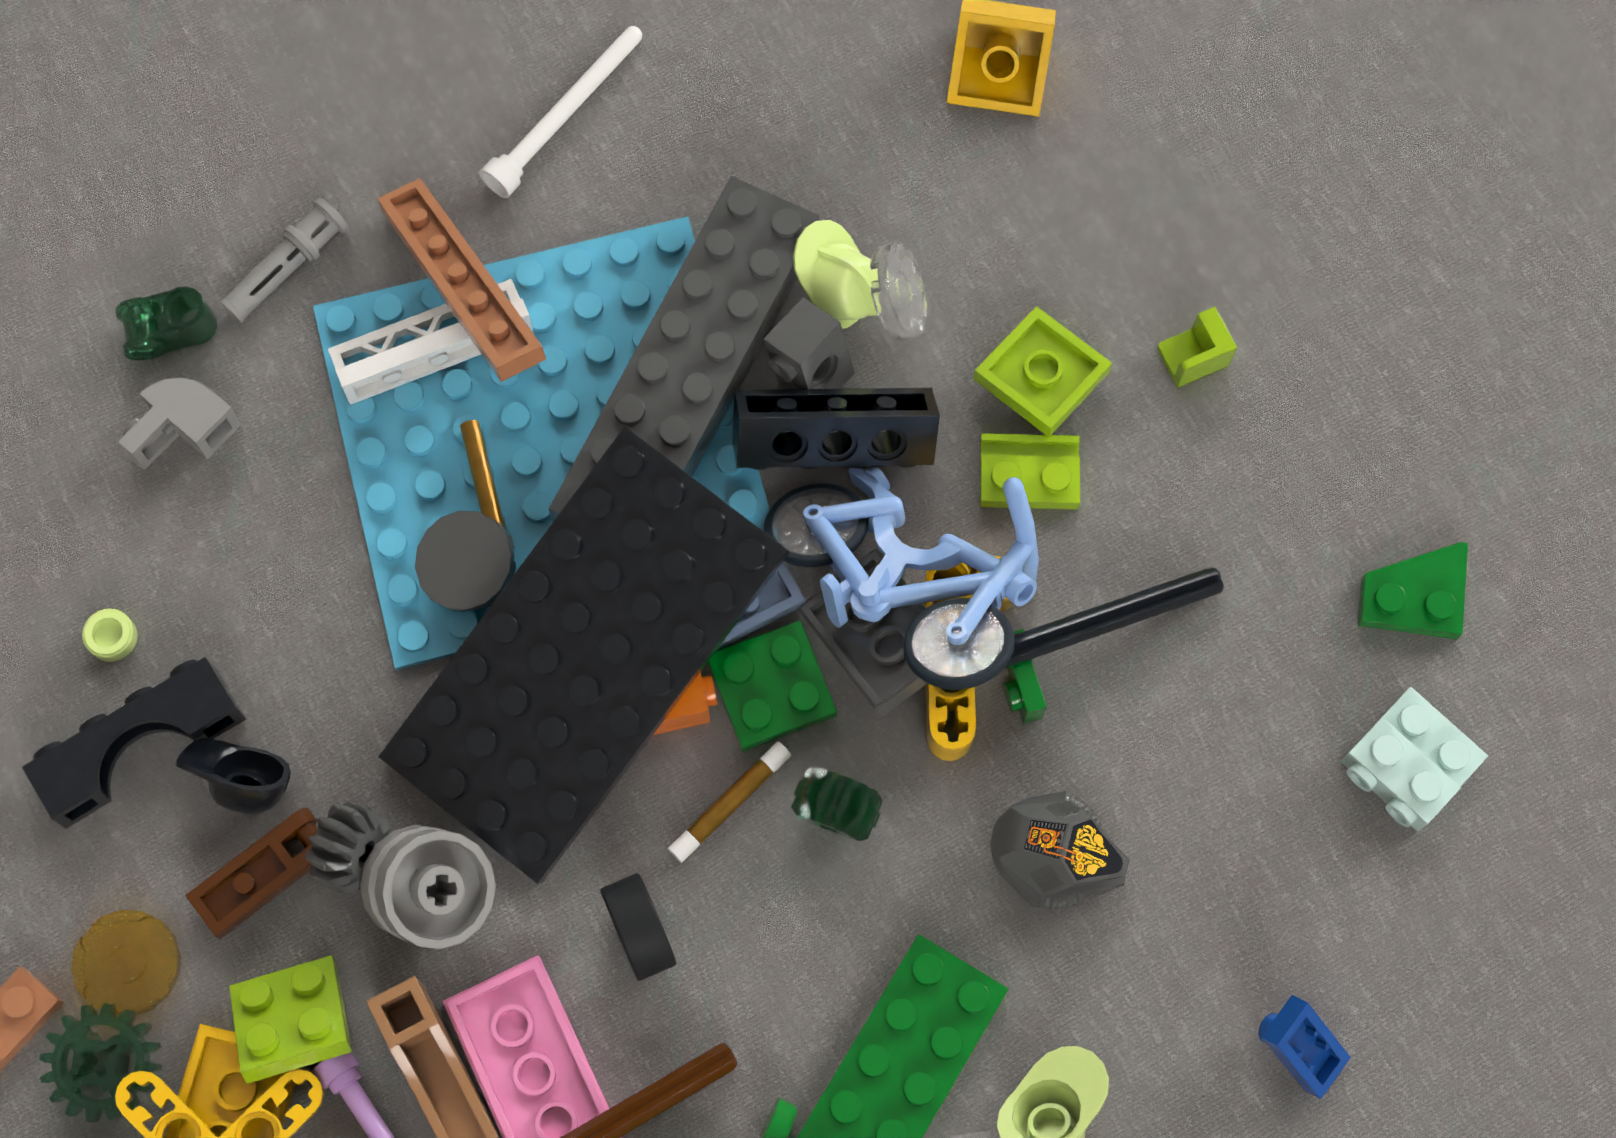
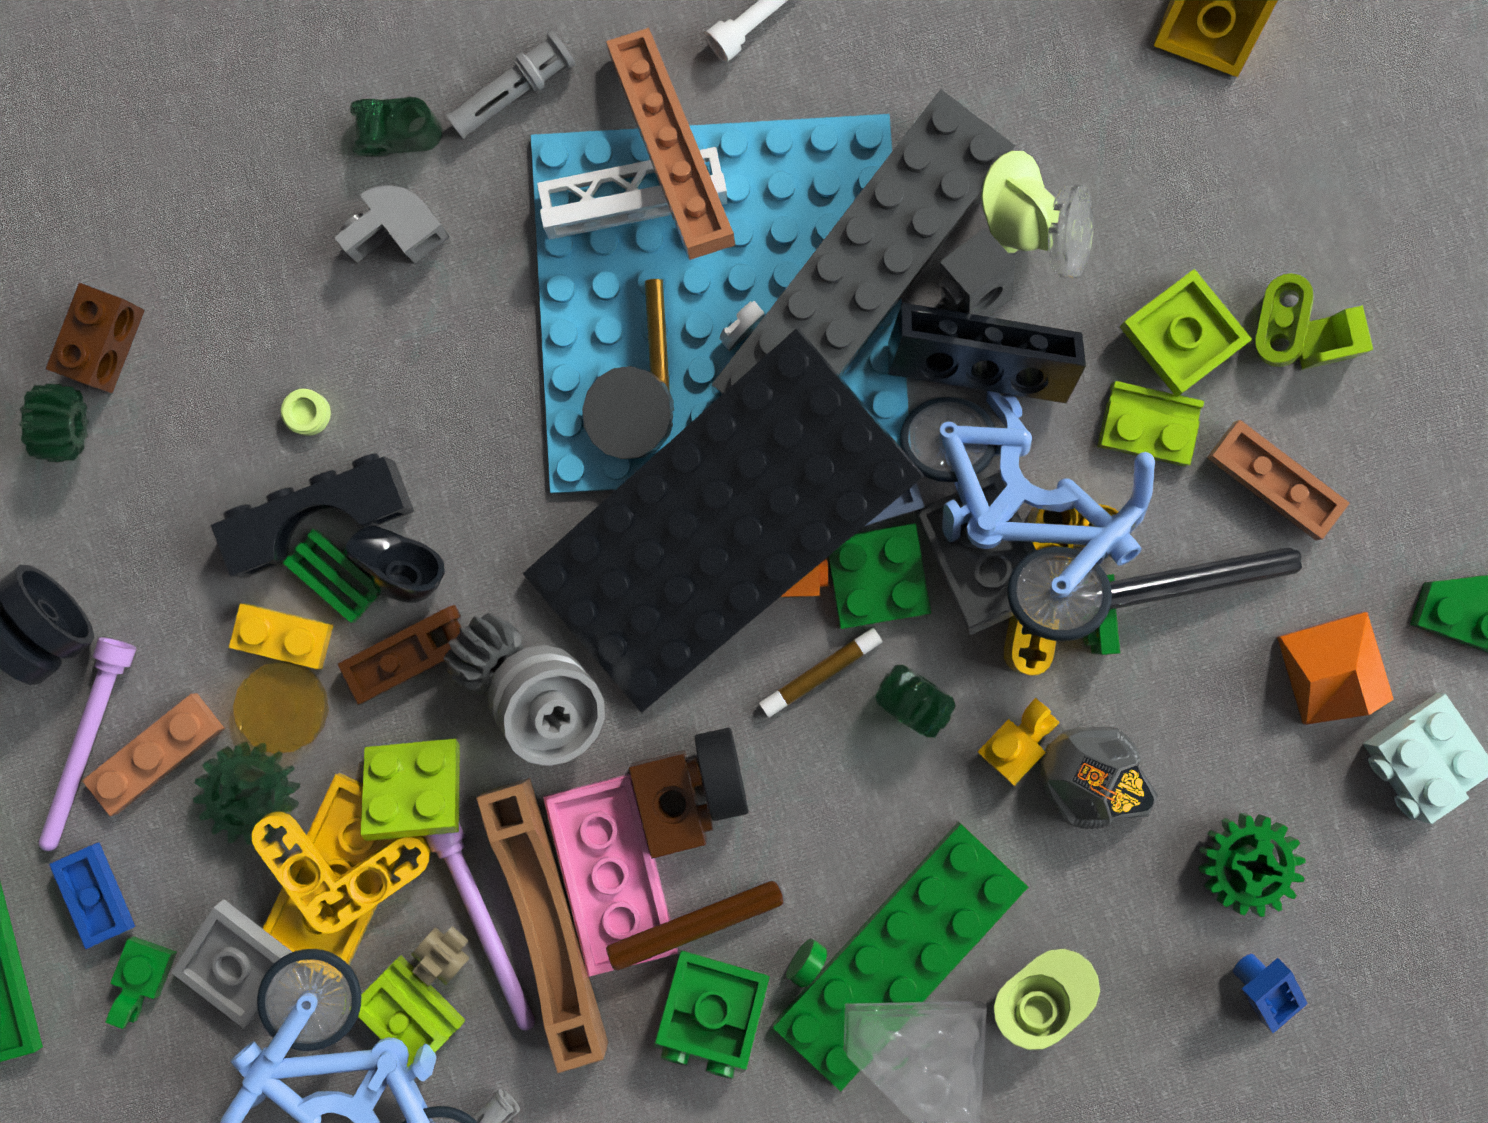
camera: 15 degrees right, 15 degrees up
none -> yellow plate [229,603,333,669]
none -> green tile [283,529,381,623]
none -> reddish brown brick [629,750,713,859]
none -> white tile [719,301,765,351]
none -> yellow plate [978,698,1060,786]
none -> green gear [1199,813,1306,917]
none -> nougat plate [1207,420,1350,540]
none -> lime plate [1255,273,1314,367]
none -> orange slope [1277,612,1394,725]

